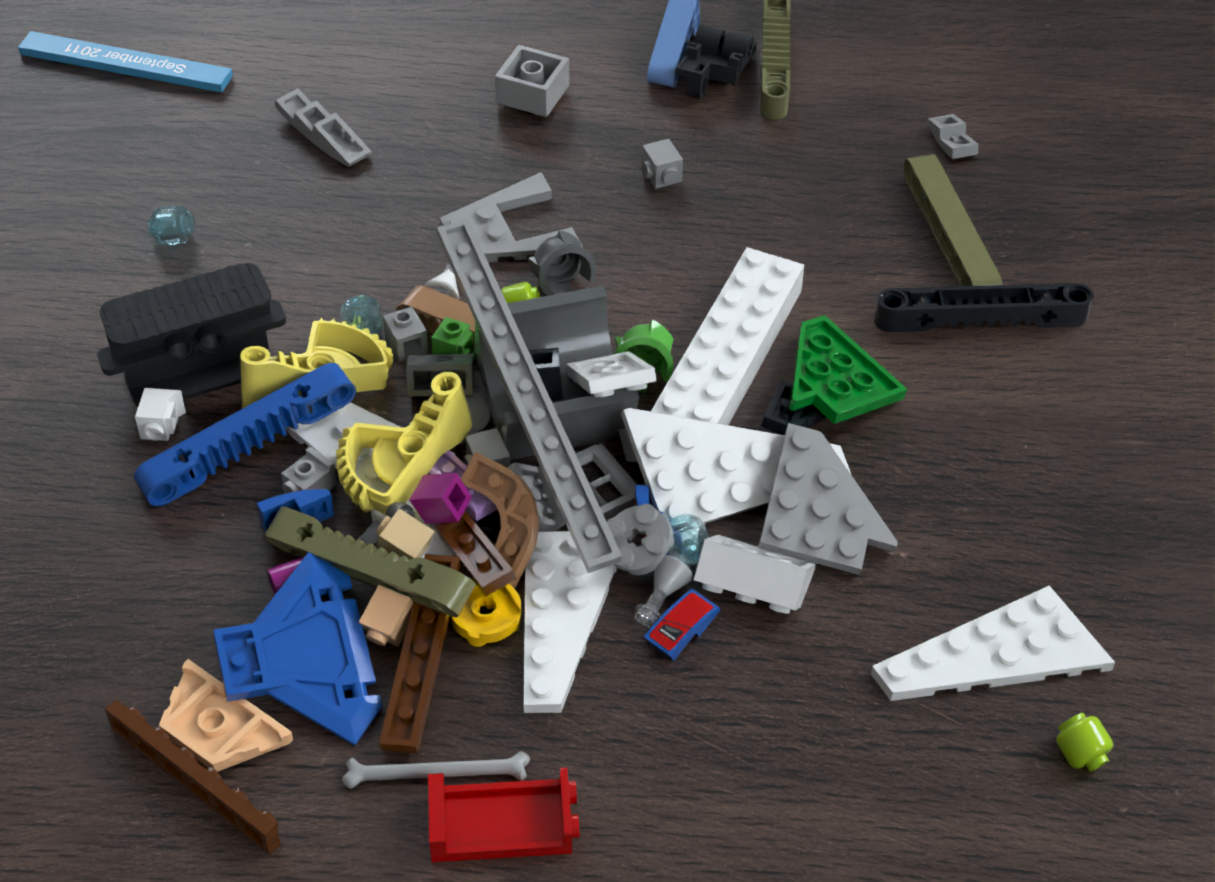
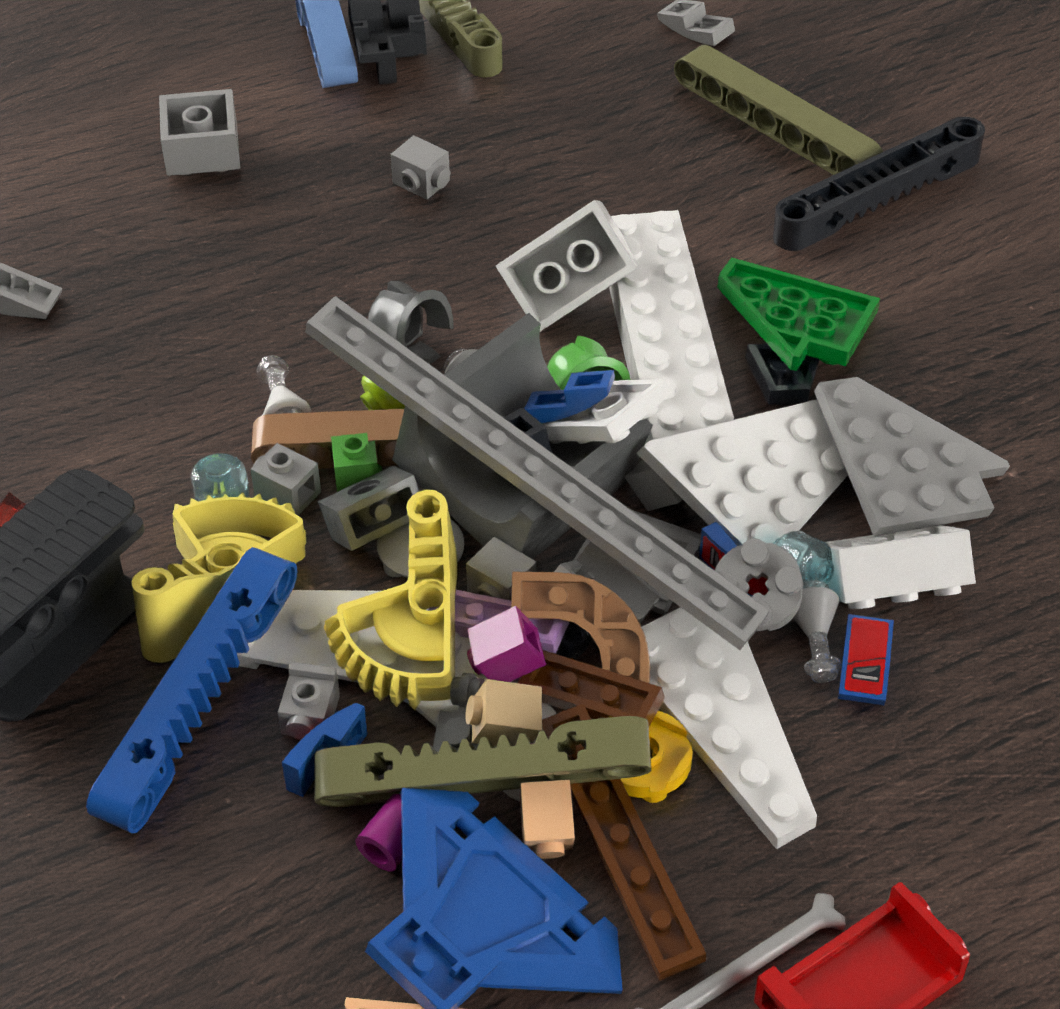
camera: 30 degrees left, 0 degrees up
white window [135,388,186,441] -> none
light grey wing [440,172,583,262] -> none
none -> white slope [496,200,638,332]
none -> blue slope [524,370,615,423]

